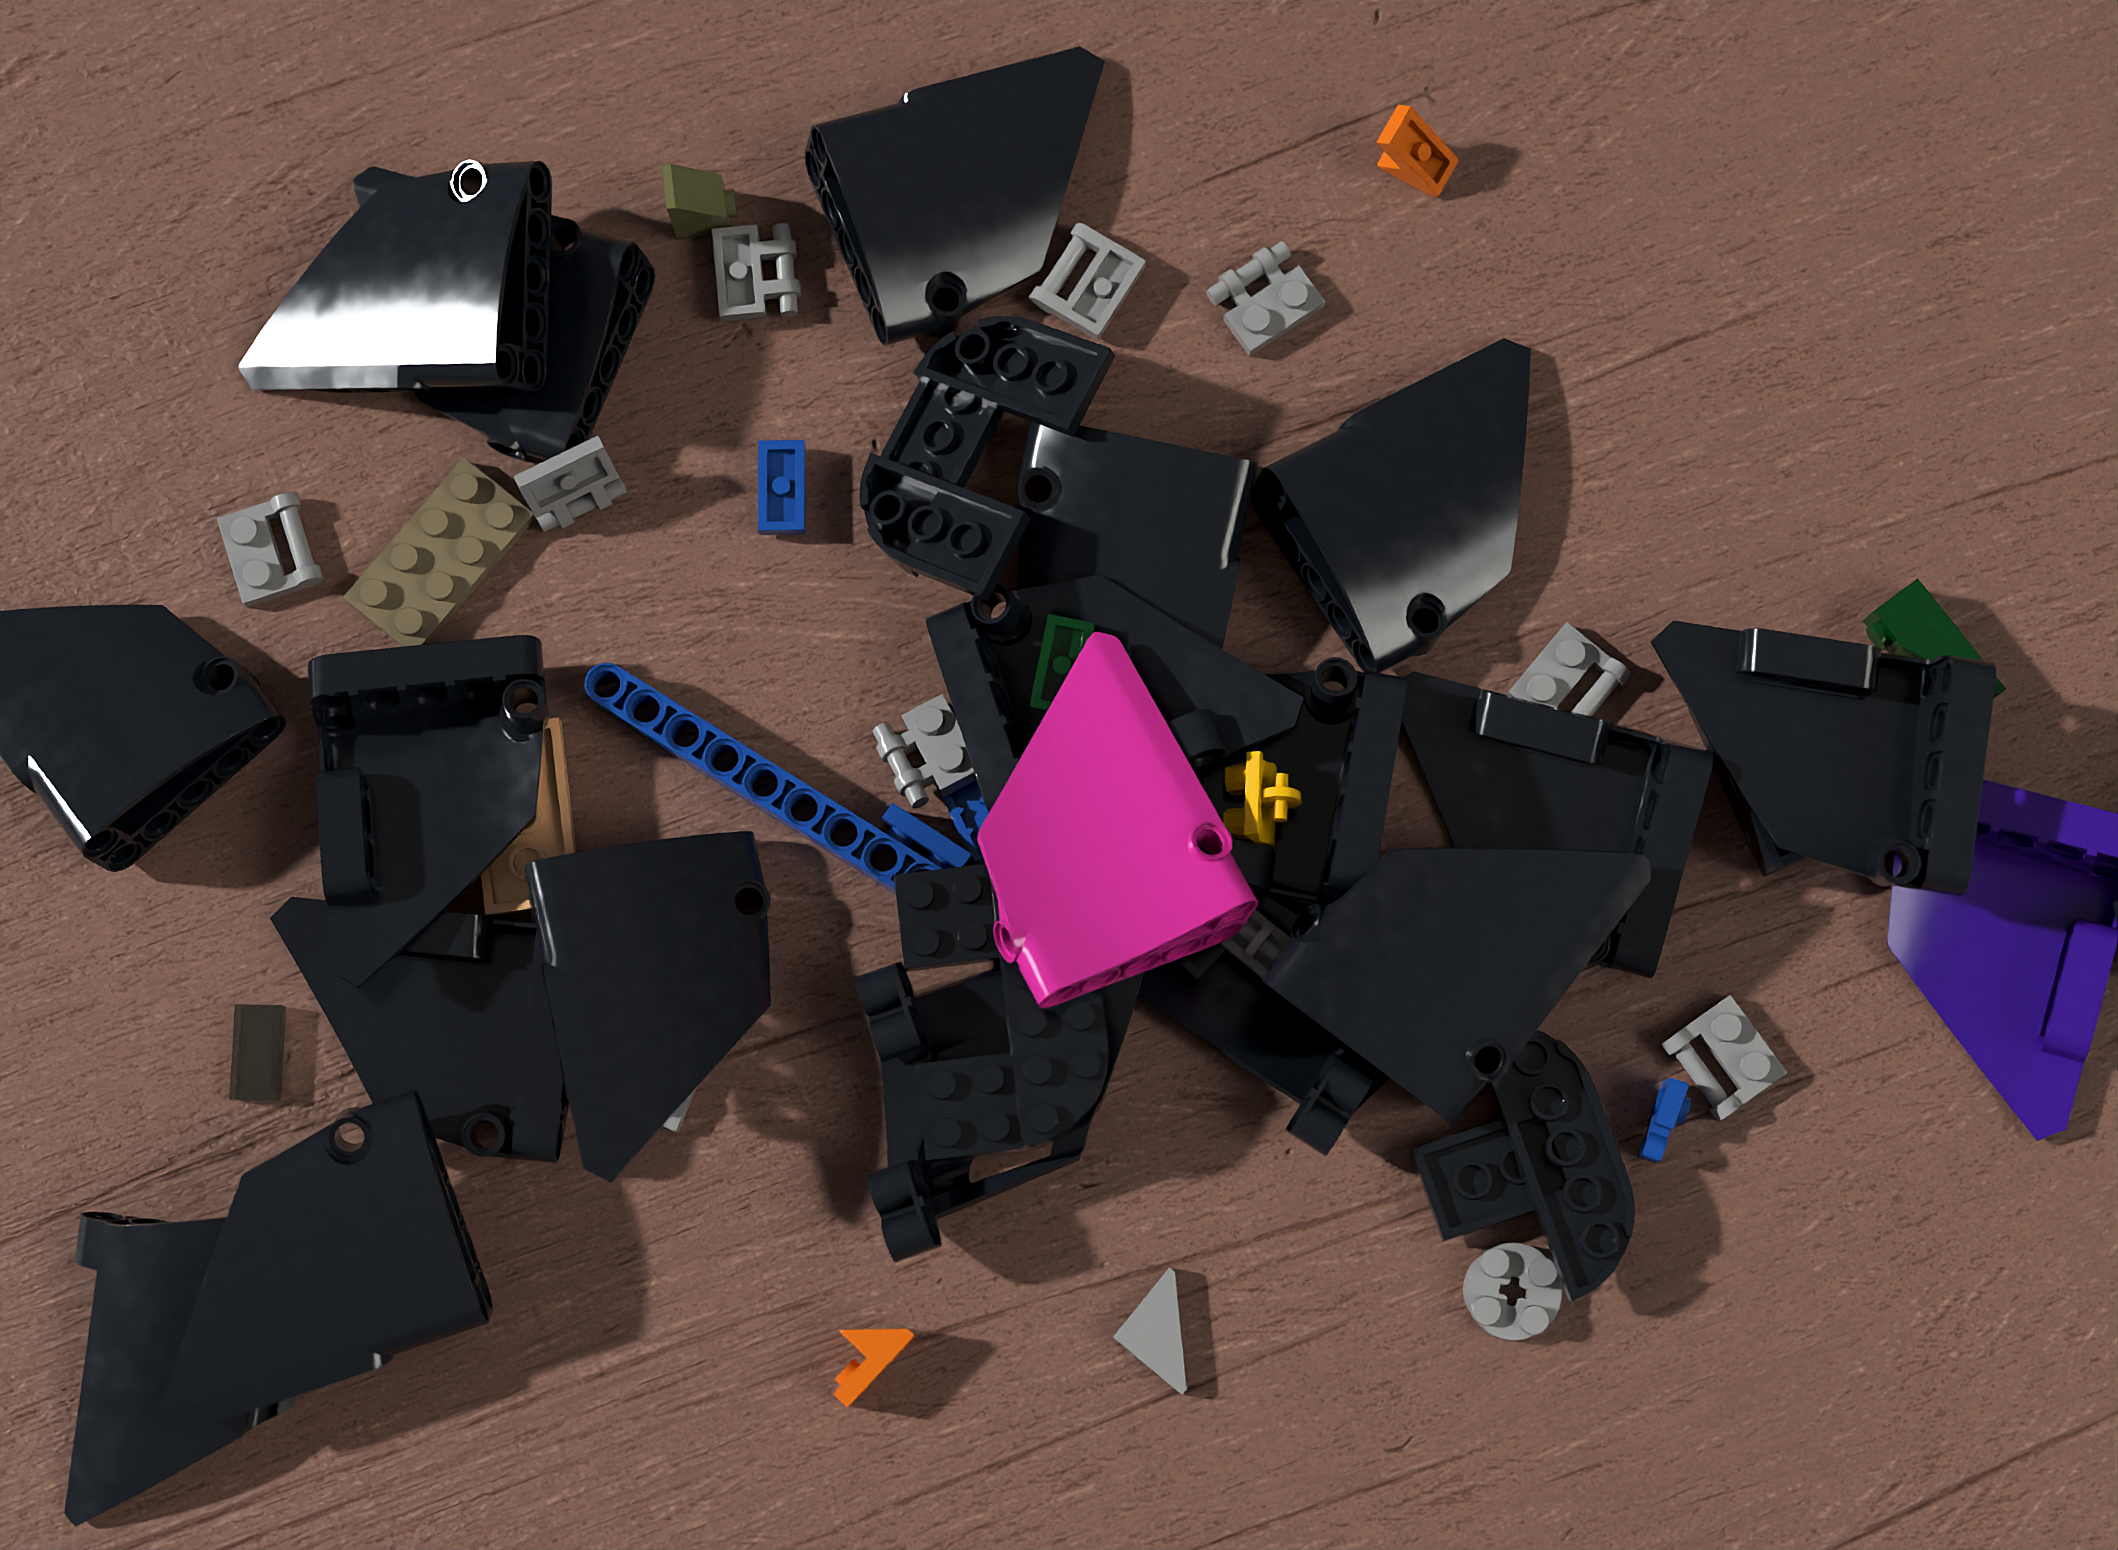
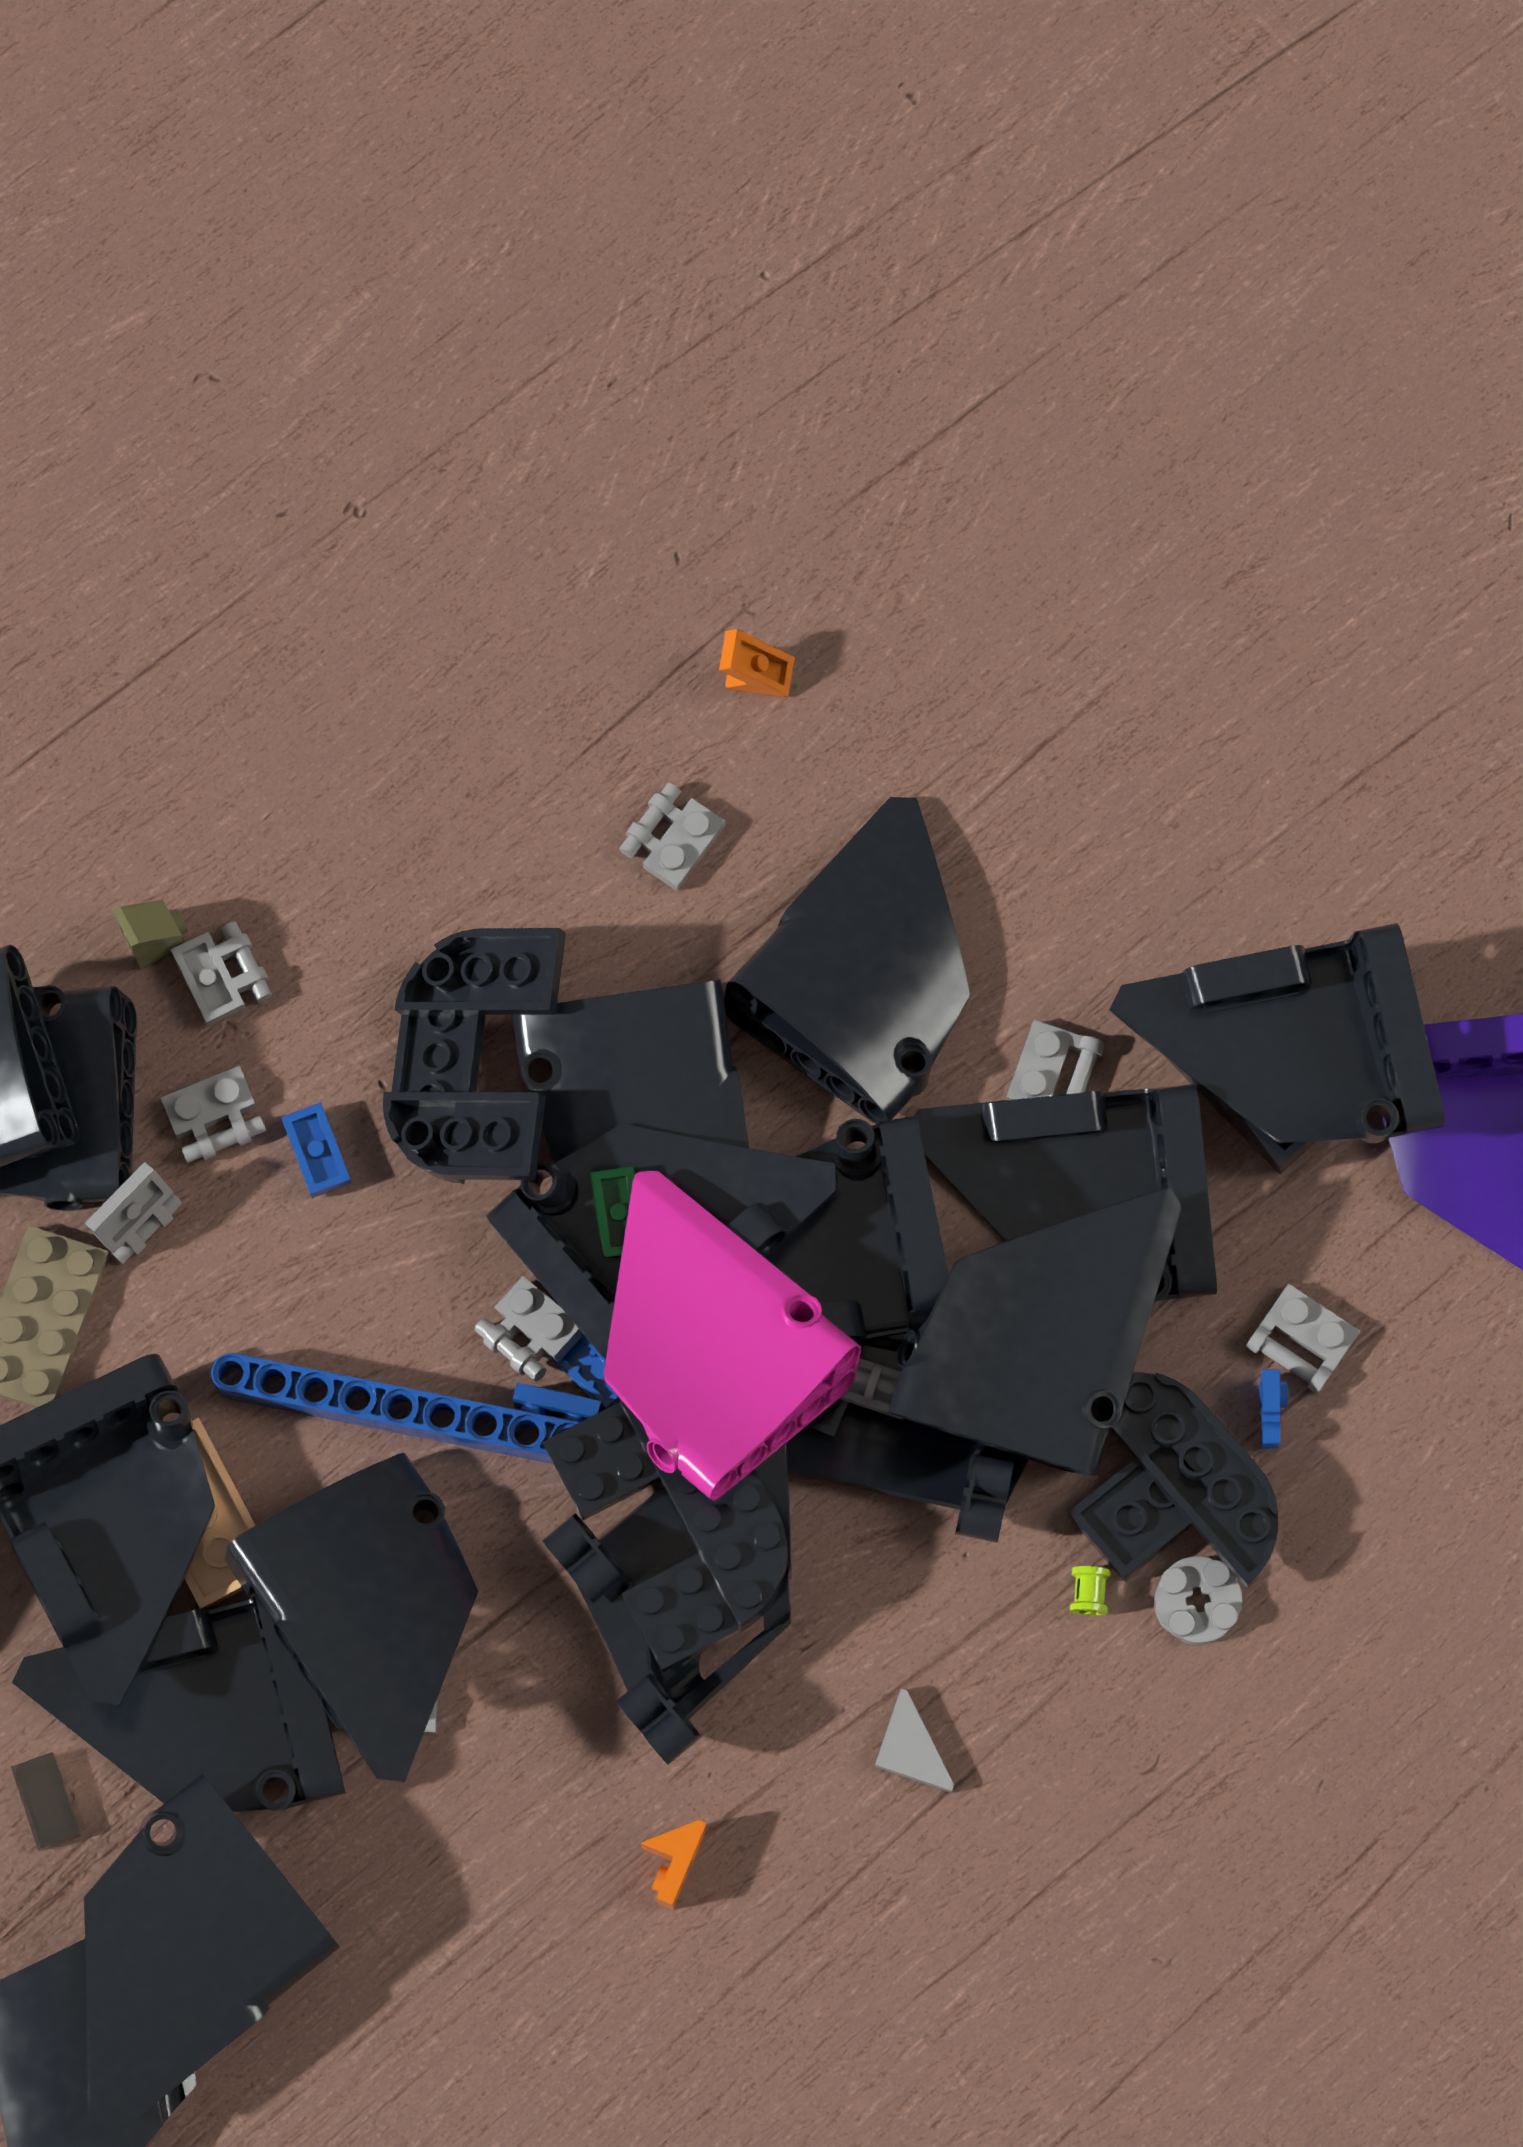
camera: 20 degrees left, 5 degrees down
black panel [805,46,1105,346] -> none
light grey plate [1028,223,1146,341] -> none
yellow hips [1223,751,1302,847] -> none
dark green slope [1863,578,2006,698] -> none
none -> light grey plate [160,1066,266,1163]
none -> lime bush [1070,1566,1111,1616]

